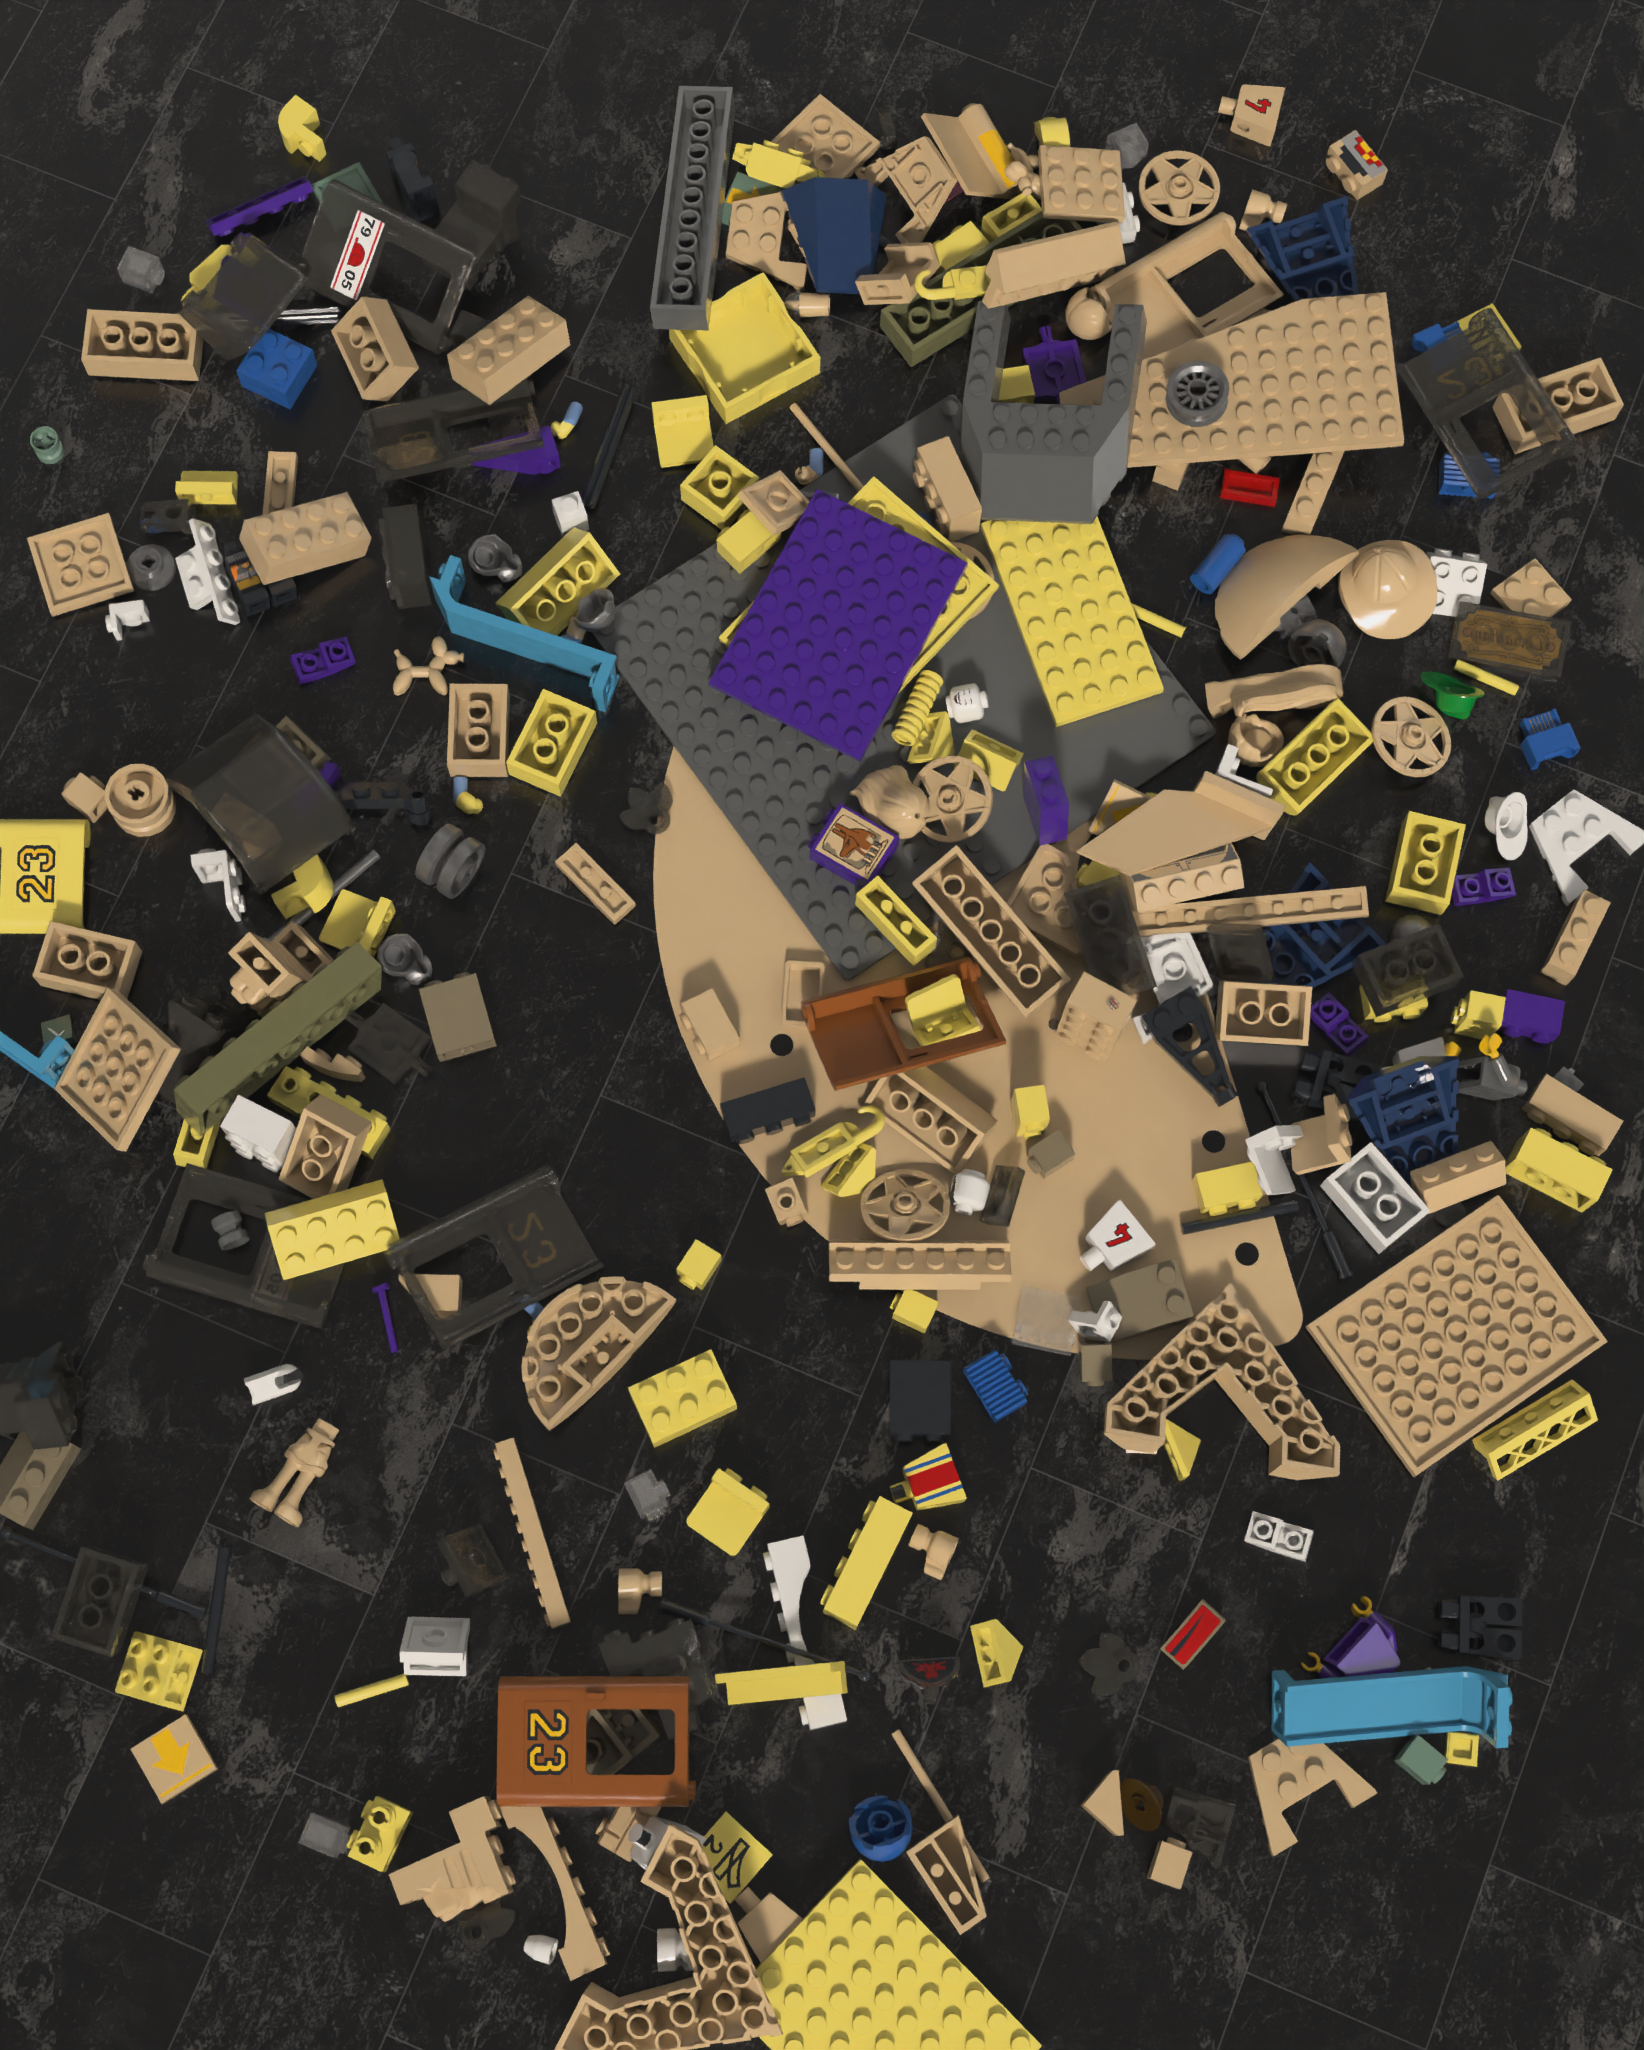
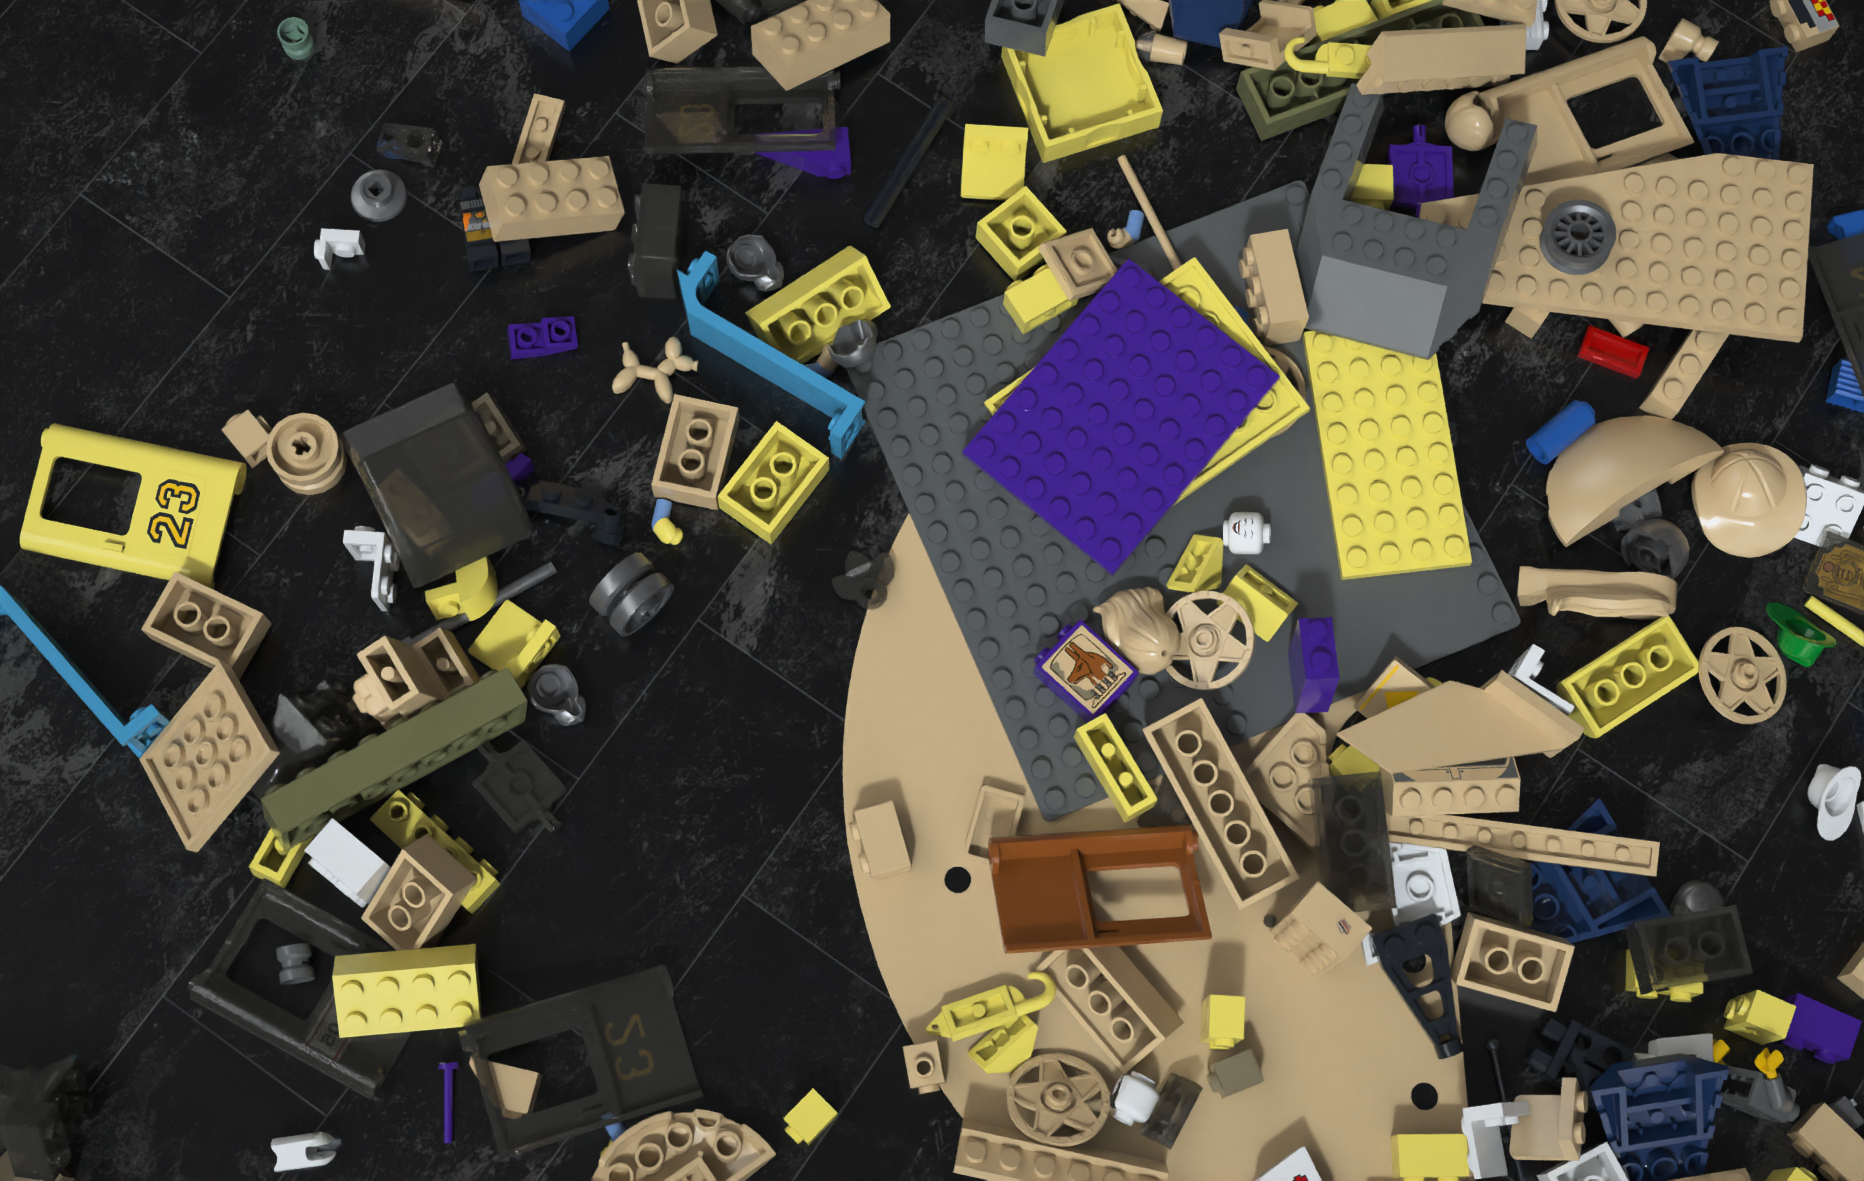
camera: 10 degrees right, 0 degrees up
tan plate [27,513,134,617] -> none
sand green slope [41,1014,78,1045] -> none
light yellow panel [175,471,238,504] -> none
white bracket [175,518,240,625] -> none
tan slope [300,1046,365,1082] -> none
dark tan brick [419,972,496,1062] -> none
arm [550,402,583,439] -> none
white brick [552,491,589,538] -> none
tan plate [555,843,636,925] -> none
black brick [720,1077,816,1144] -> none
light yellow piece [891,670,944,746] -> none
light yellow bracket [905,974,980,1047] -> none
light yellow piece [1131,603,1186,638] -> none
tan piece [1228,713,1284,767] -> none
dark purple slope [1310,992,1369,1057] -> none
light yellow brick [1385,811,1466,915] -> none
dark purple slope [1452,868,1516,906] -> none

